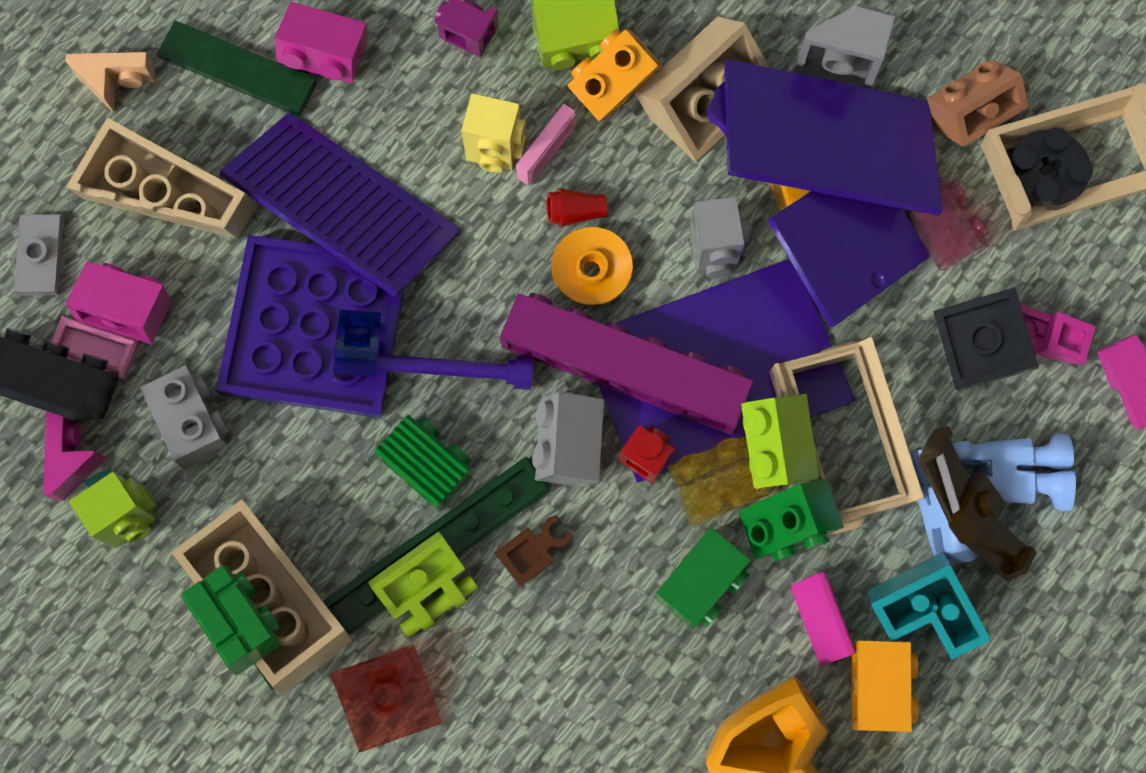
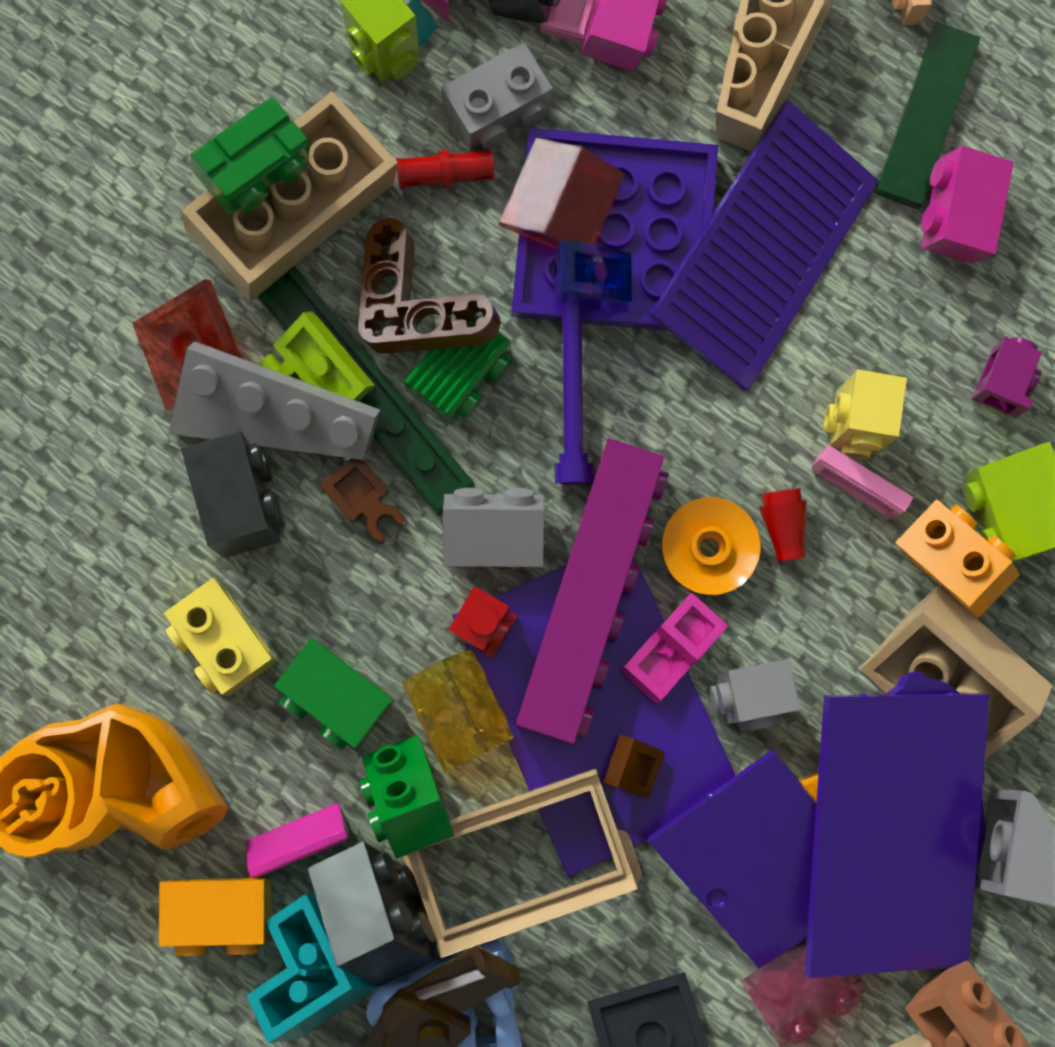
camera: 80 degrees right, 5 degrees up
lime brick [741,394,819,488] -> none
none -> light yellow brick [164,577,278,697]
none -> light grey wing [168,341,380,460]
none -> pearl dark grey brick [181,431,286,558]
none -> pearl dark grey brick [308,841,435,986]
none -> reddish brown beam [358,218,501,354]
none -> red pin [396,149,494,189]
none -> clear red slope [499,138,625,262]
none -> reddish brown plate [603,734,665,799]
none -> dark pink slope [620,592,728,705]

